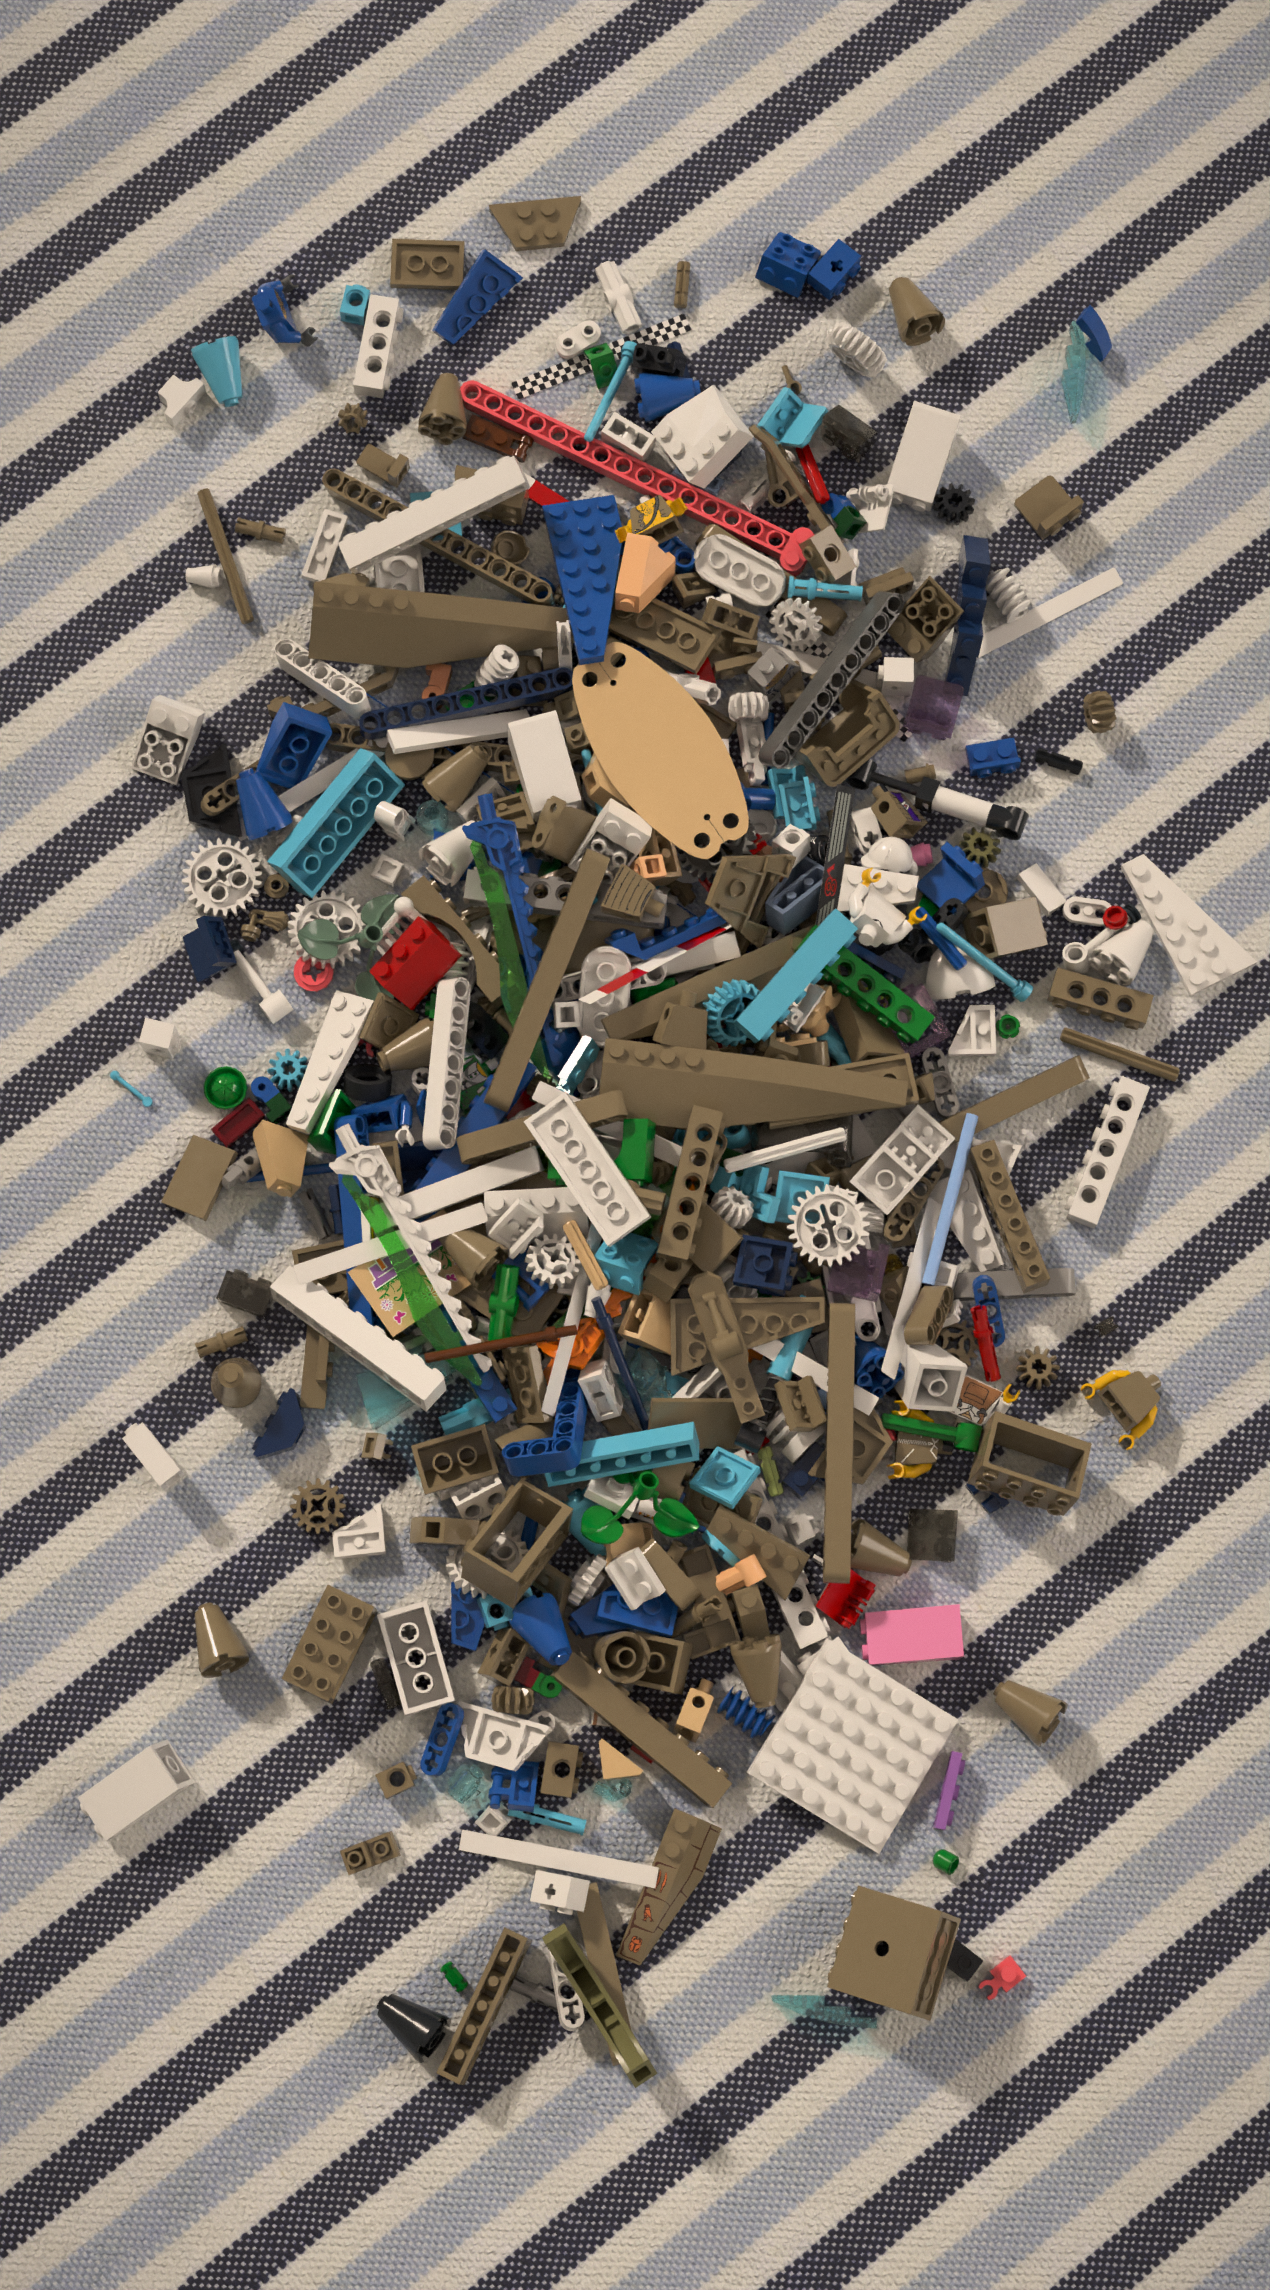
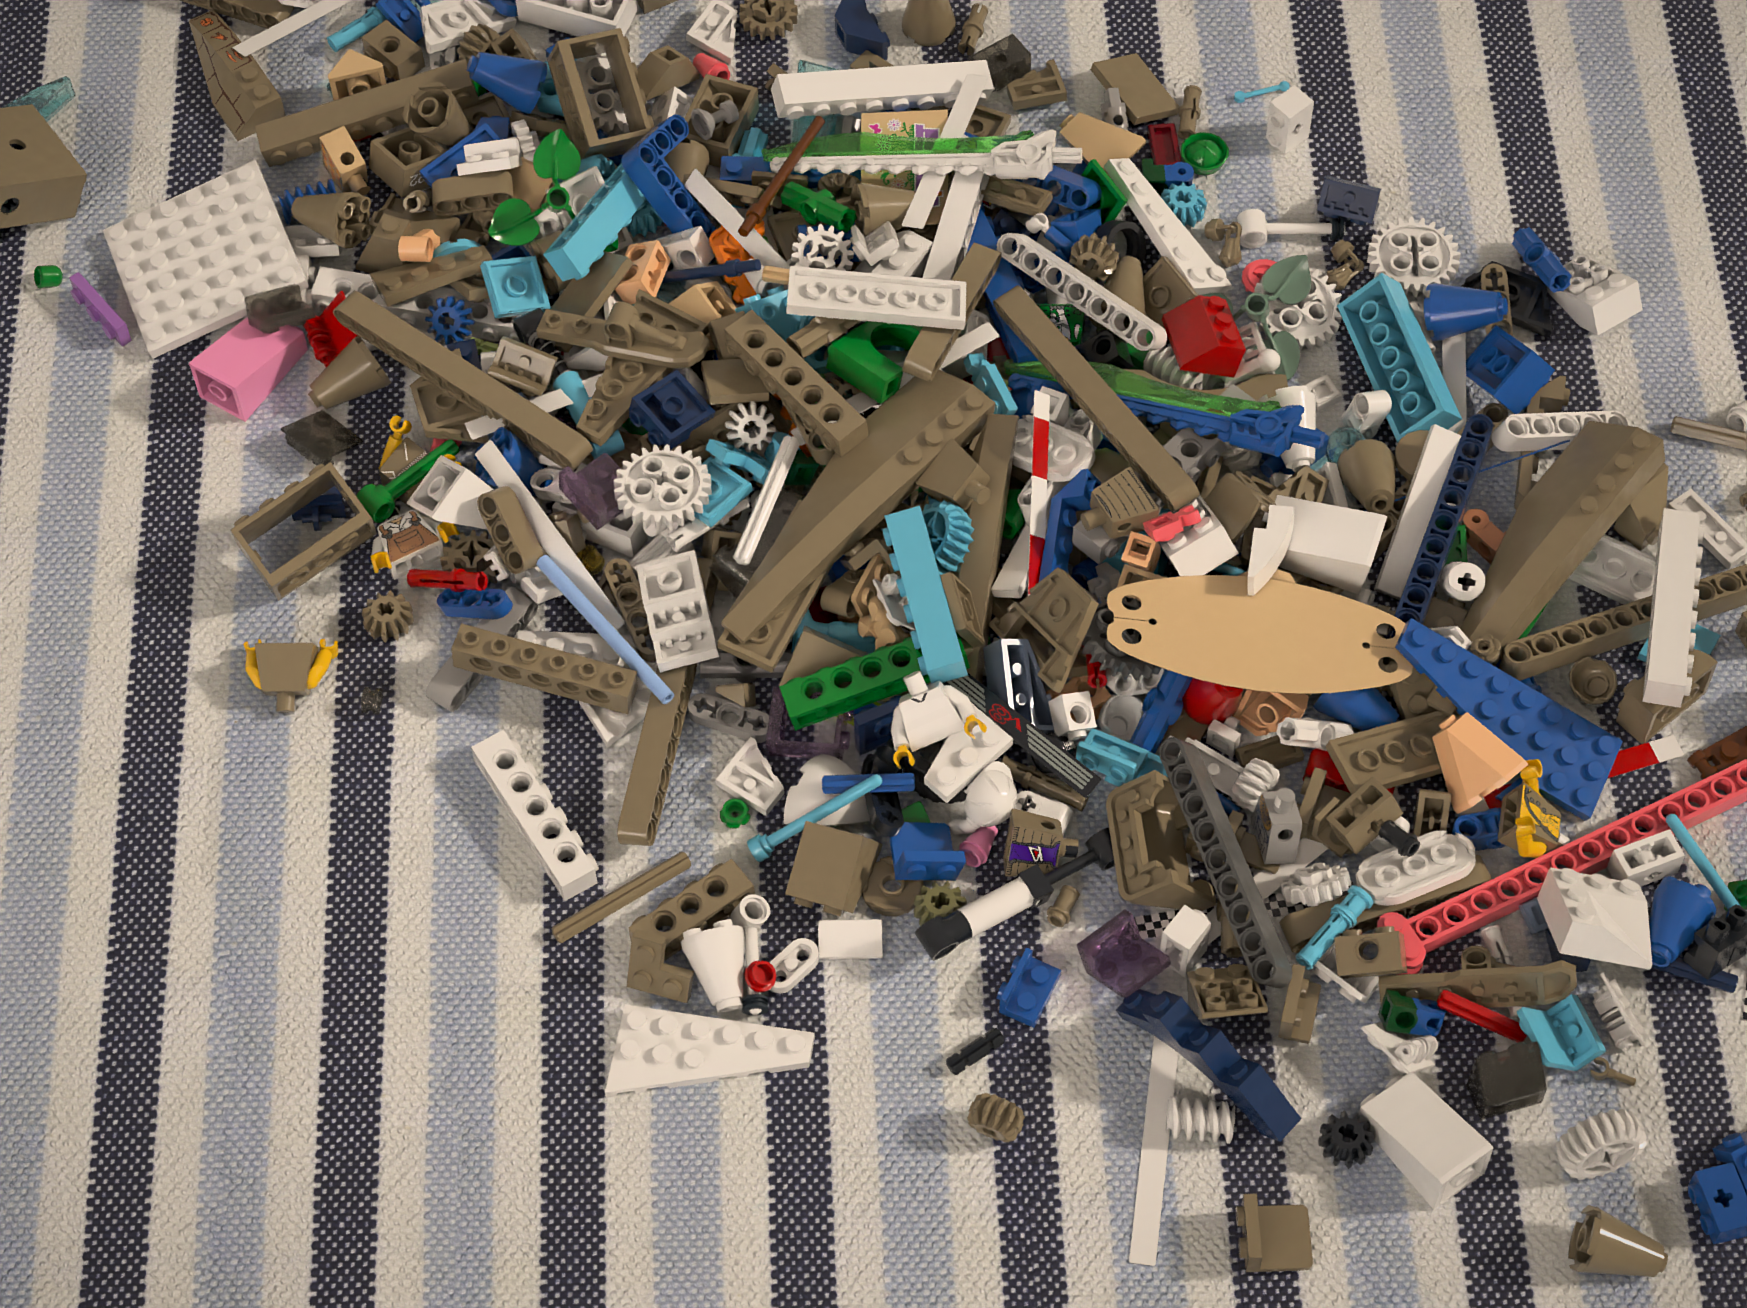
camera: 130 degrees right, 20 degrees down
dark tan cone [993,1680,1068,1747] -> none
none -> clear smoke bracket [244,284,315,333]
none -> blue gear [425,296,475,344]
none -> light nougat brick [615,240,671,304]
none -> dark tan plate [626,929,694,1003]
none -> light grey piece [691,100,739,140]
none -> coral cone [693,53,730,80]
none -> dark tan tile [940,572,985,648]
none -> dark tan wing [1007,59,1067,110]
none -> dark tan gear [1069,232,1119,282]
none -> coral plate [1143,505,1201,542]
none -> dark tan pin [1177,85,1202,140]
none -> dark tan piece [1205,218,1242,267]
none -> white slope [1248,505,1294,596]
none -> black pin [1378,820,1420,857]
none -> dark tan plate [1470,634,1501,663]
none -> blue piece [1512,227,1572,293]
none -> white hinge [1593,973,1646,1051]

